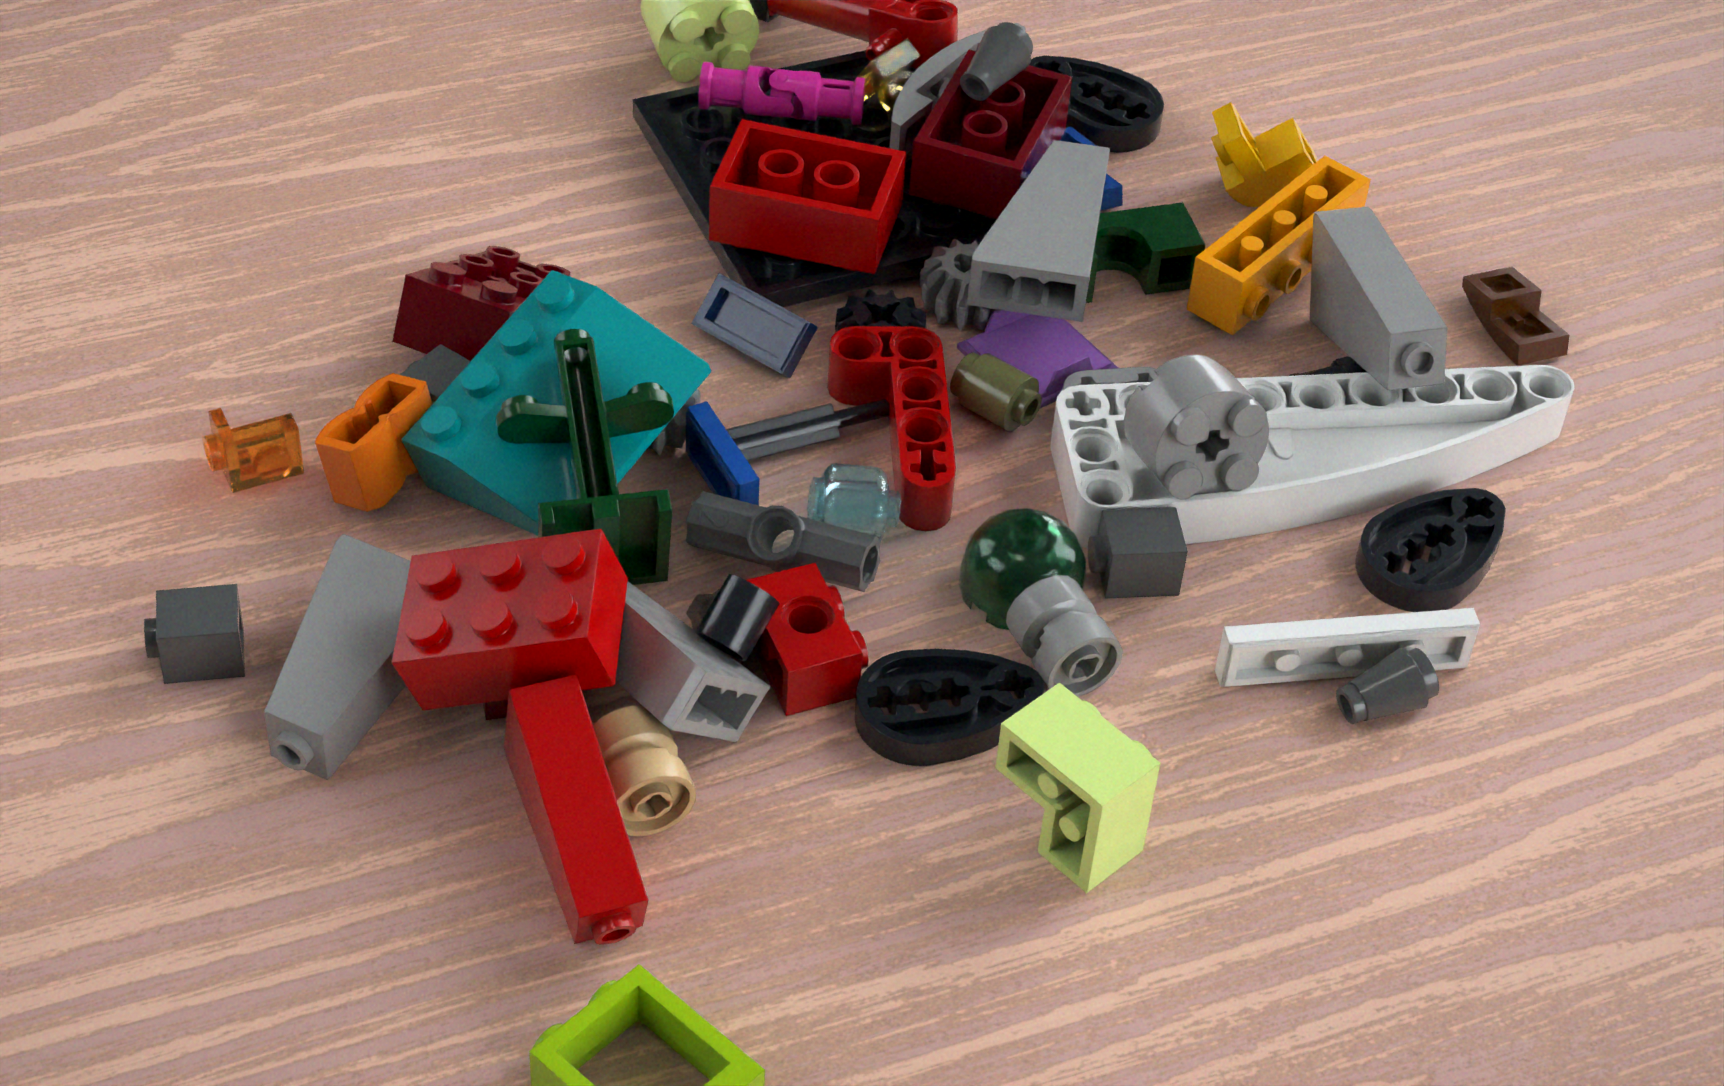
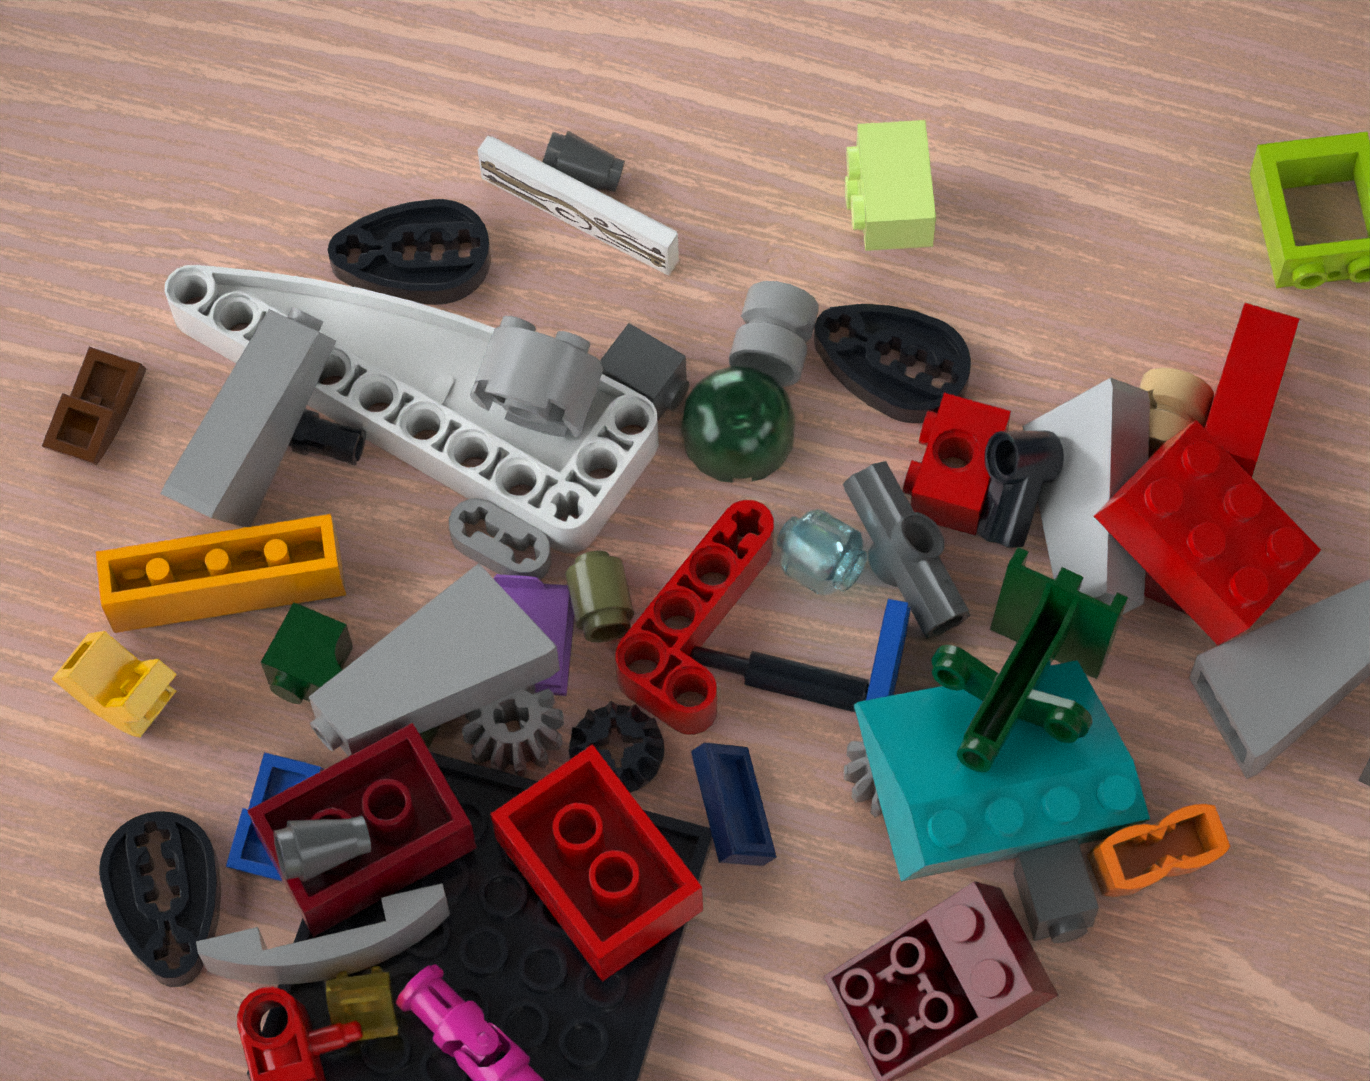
camera: 135 degrees left, 20 degrees up
clear orange bracket [202,408,304,493] -> none

